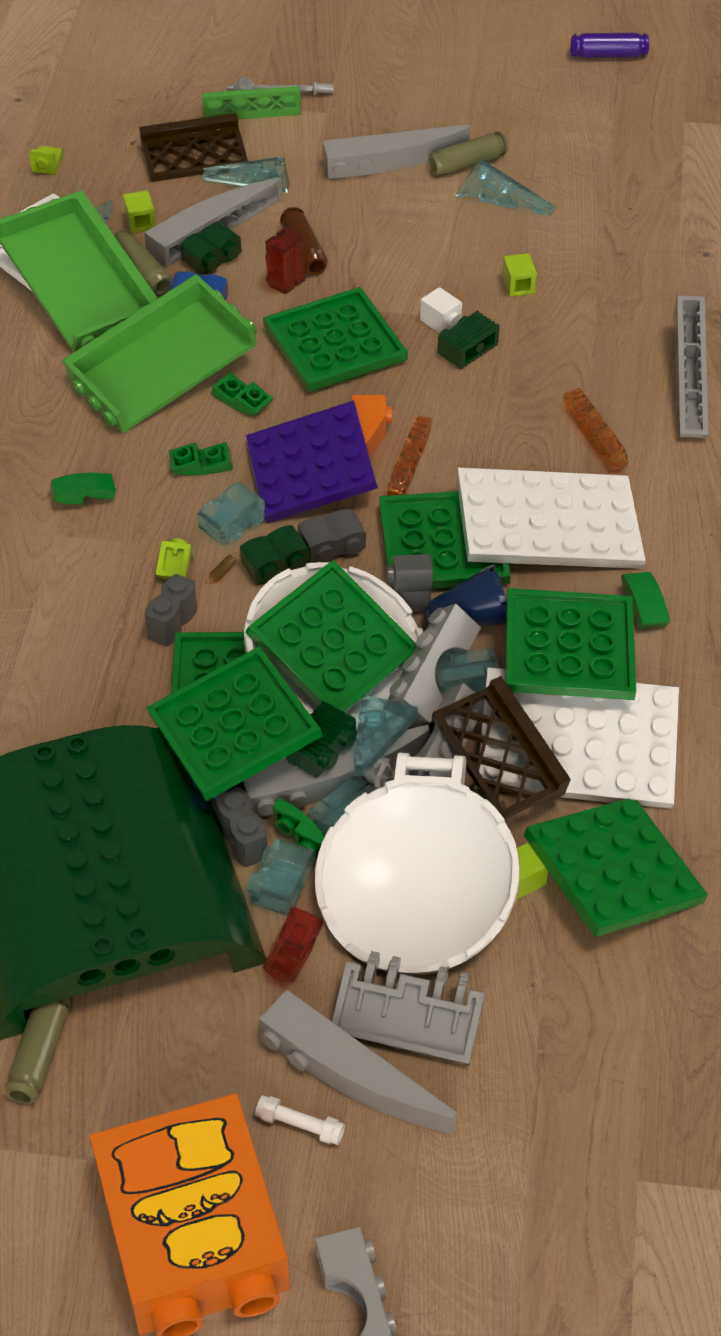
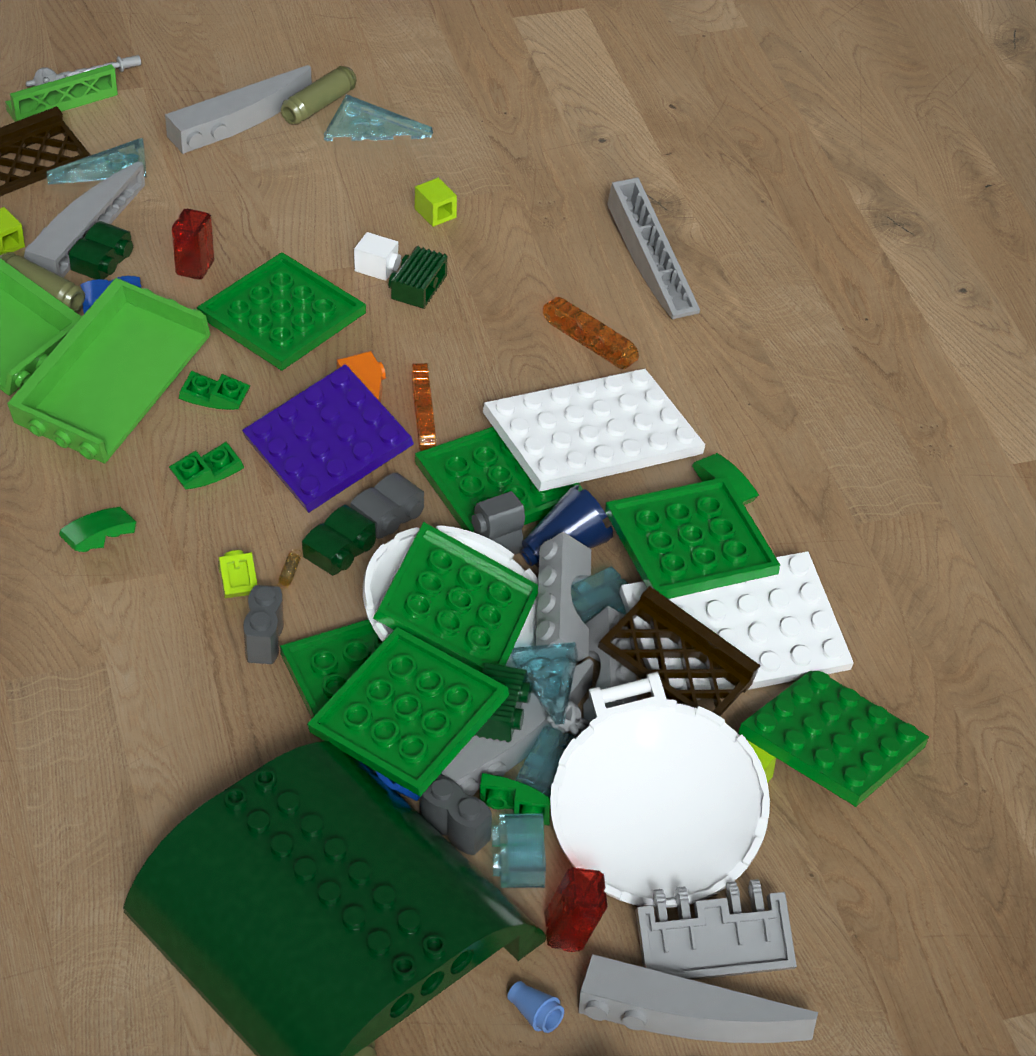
camera: 25 degrees left, 5 degrees down
clear light blue brick [197,482,265,546] -> none
reddish brown axle [280,207,328,275] -> none
none -> medium blue cone [507,981,564,1033]

